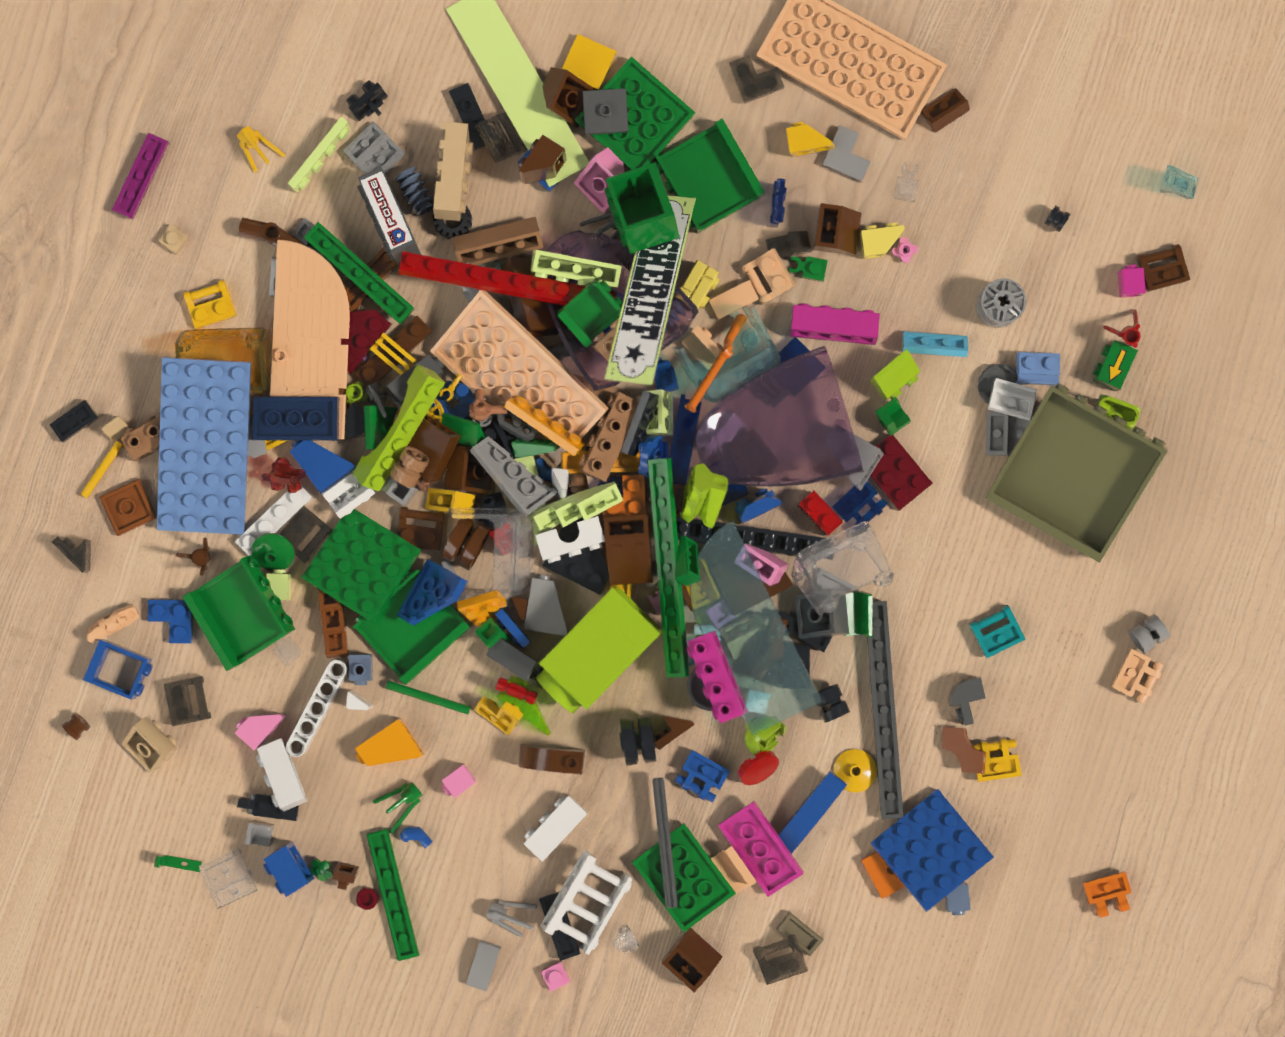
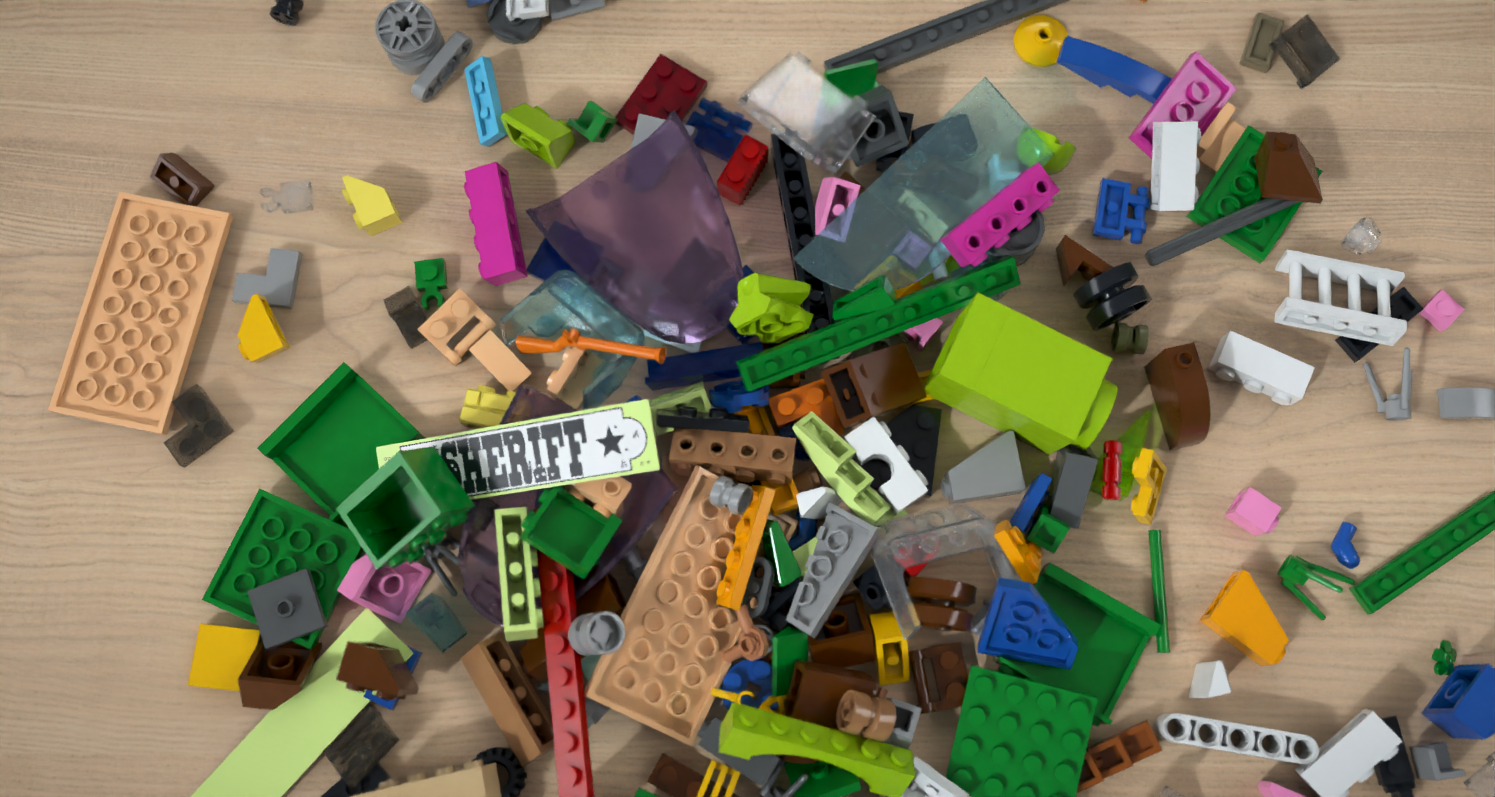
camera: 105 degrees left, 10 degrees down
reddish brown tile [332,862,359,890] -> none
sand blue brick [348,654,373,685] -> none
dark red tile [356,887,379,910] -> none
reddish brown slope [512,597,529,621] -> none
reddish brown slope [661,928,723,993] -> none
blue slope [734,488,782,524] -> none
red tile [738,750,779,785] -> none
clear blue plate [769,178,787,228] -> none
black wheel [812,684,850,723] -> none
reddish brown slope [813,203,862,256] -> none
bright pink plate [892,237,918,263] -> none
none -> clear light blue slope [406,593,468,652]
none -> light grey beam [411,31,473,103]
none -> light grey wheel [568,611,625,656]
none -> light grey wheel [710,476,752,516]
none -> olive wheel [1111,322,1149,354]
none -> white brick [1150,121,1201,211]
none -> reddish brown slope [1255,131,1323,204]

